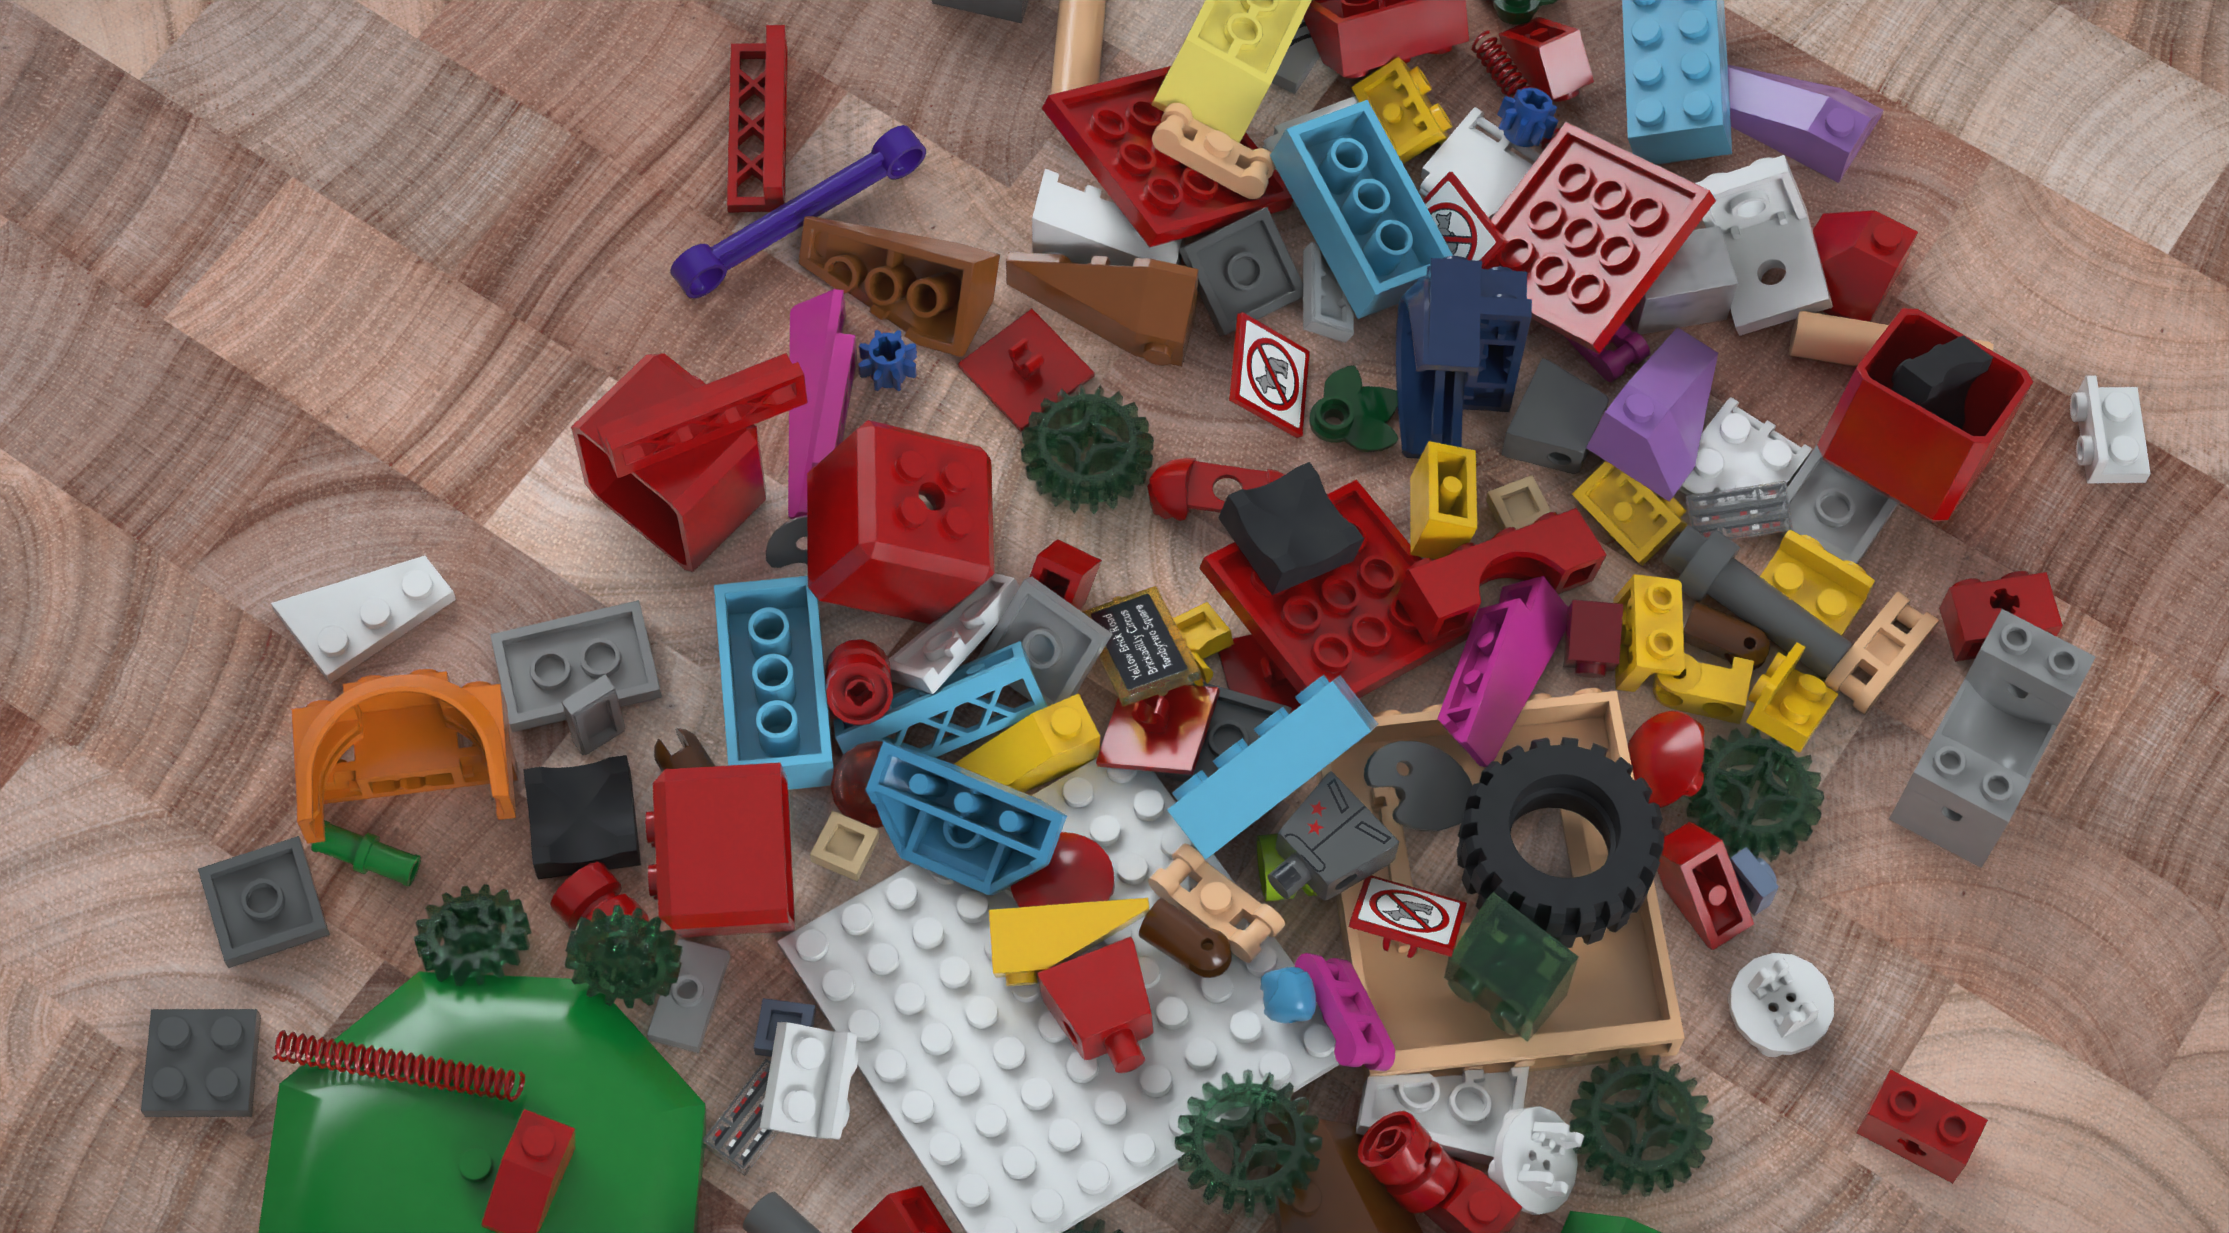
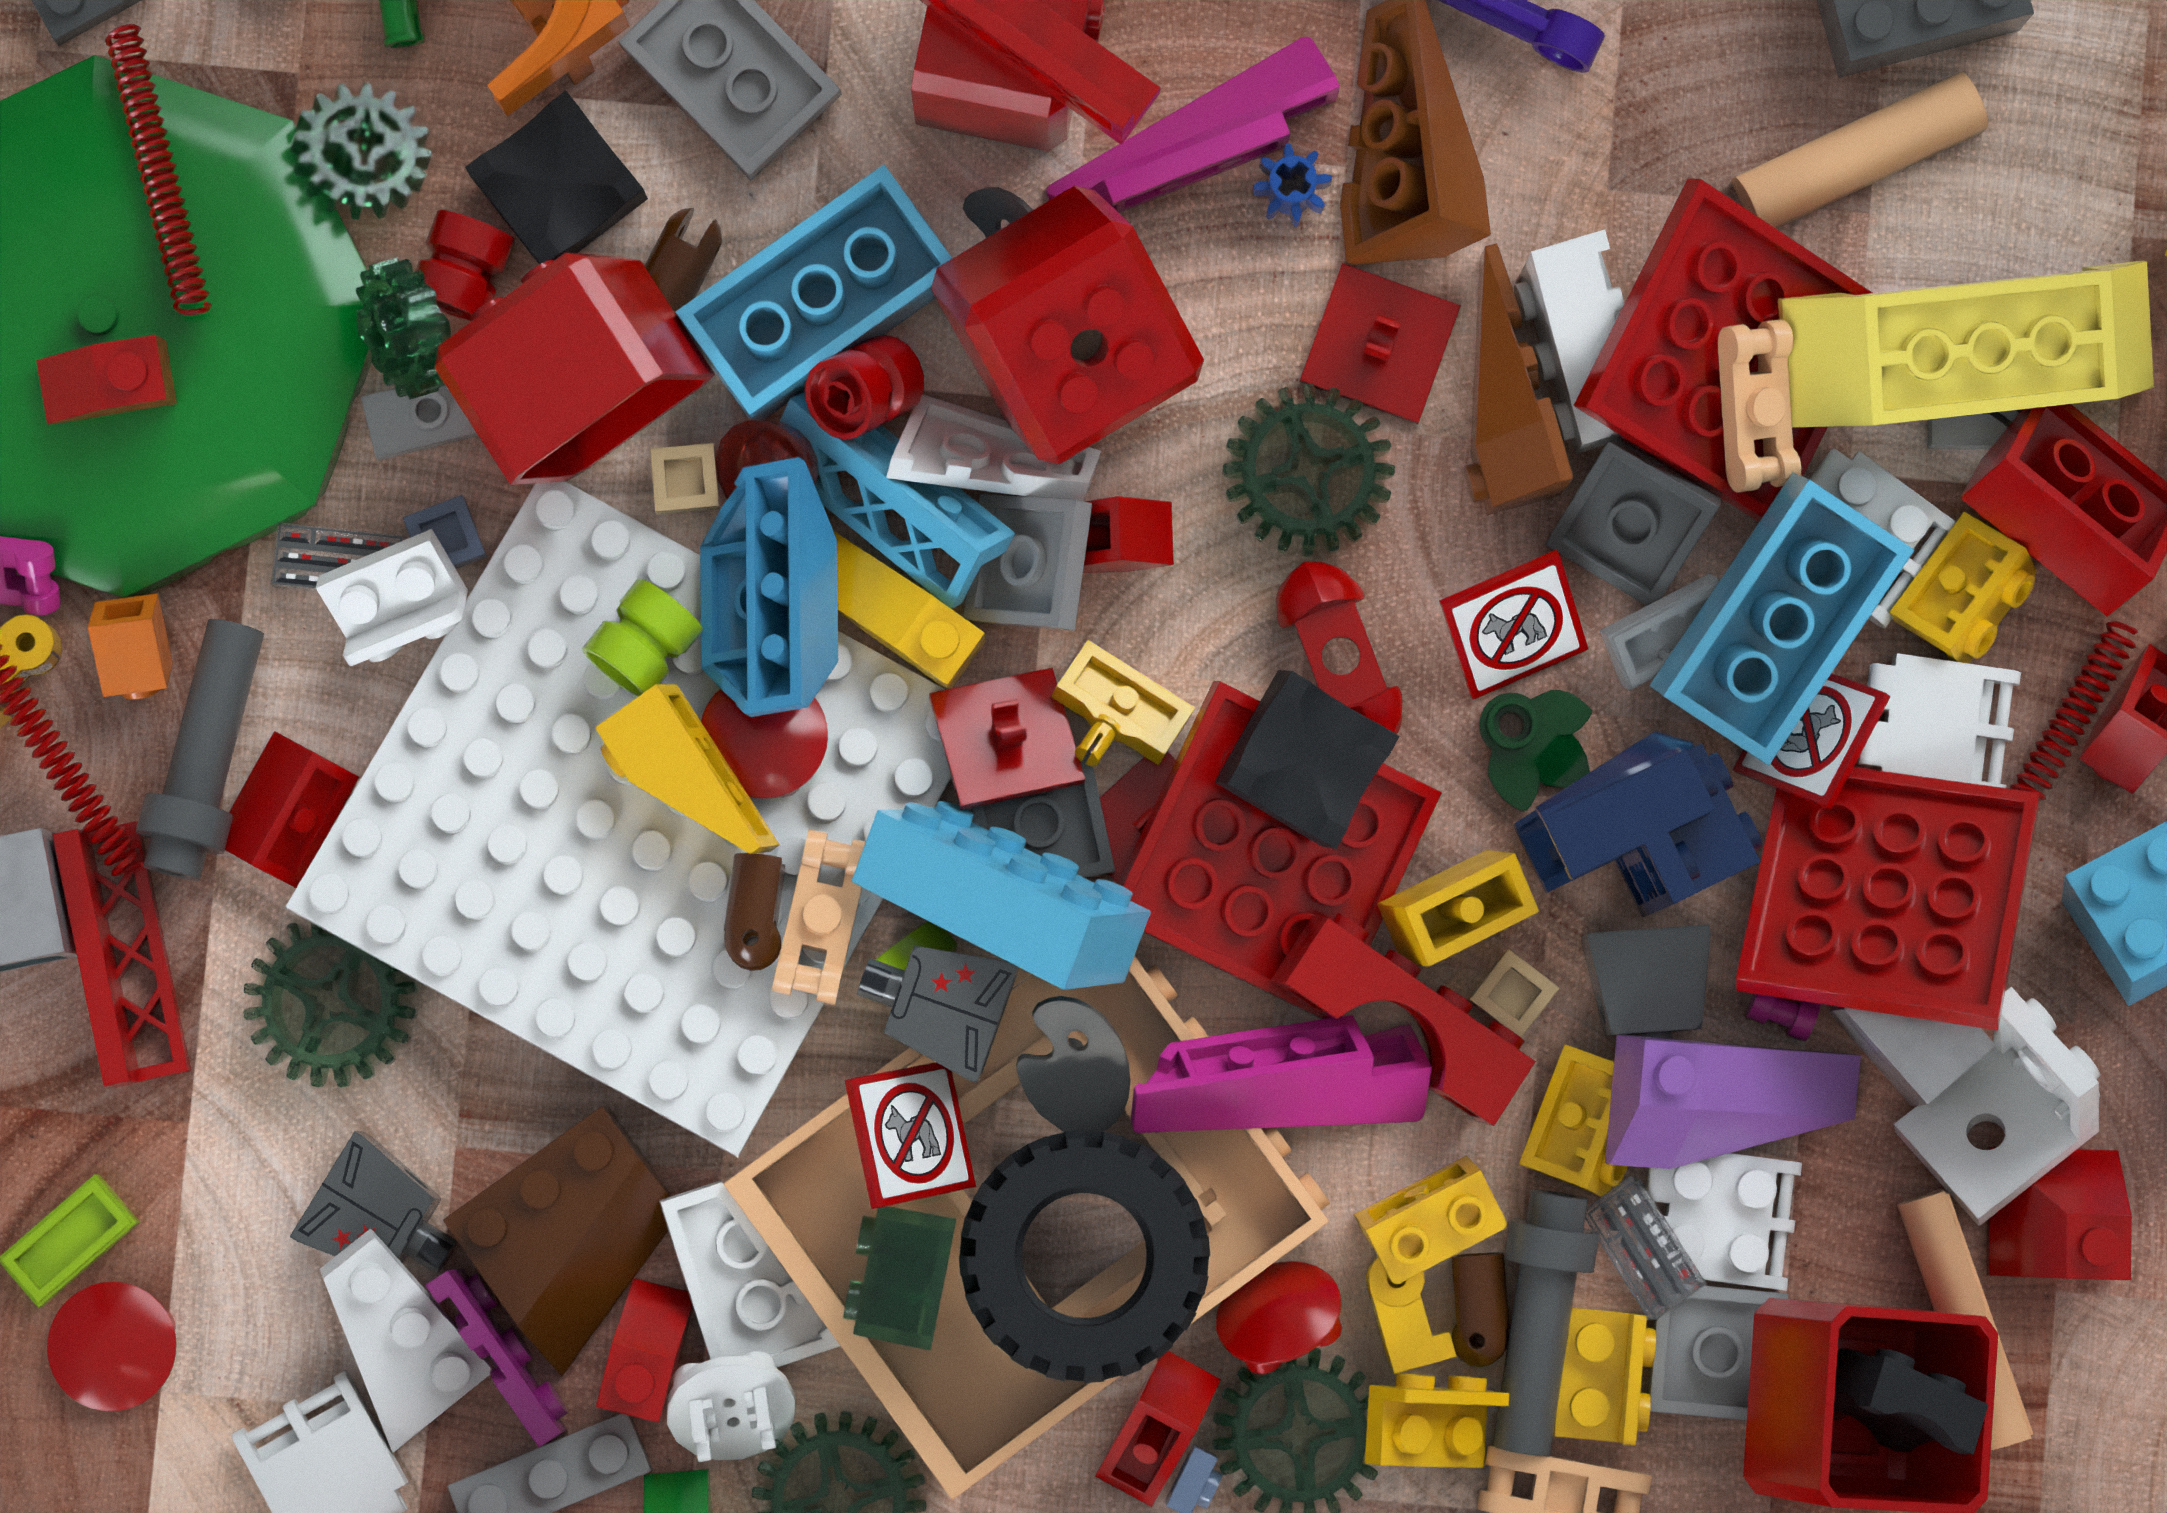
camera: 60 degrees right, 20 degrees up
light grey tile [562,674,626,755] -> none
red torso [1037,936,1154,1073] -> none
piece [1082,586,1202,706] -> none
clear green gear [1175,1069,1322,1218] -> none
dark azure piece [1260,967,1316,1024] -> none
dark pink plate [1294,953,1395,1072] -> none
red wheel [1358,1111,1458,1213] -> none
blue gear [1497,88,1559,147] -> none
dark red brick [1563,600,1623,678] -> none
none -> lime wheel [582,579,703,697]

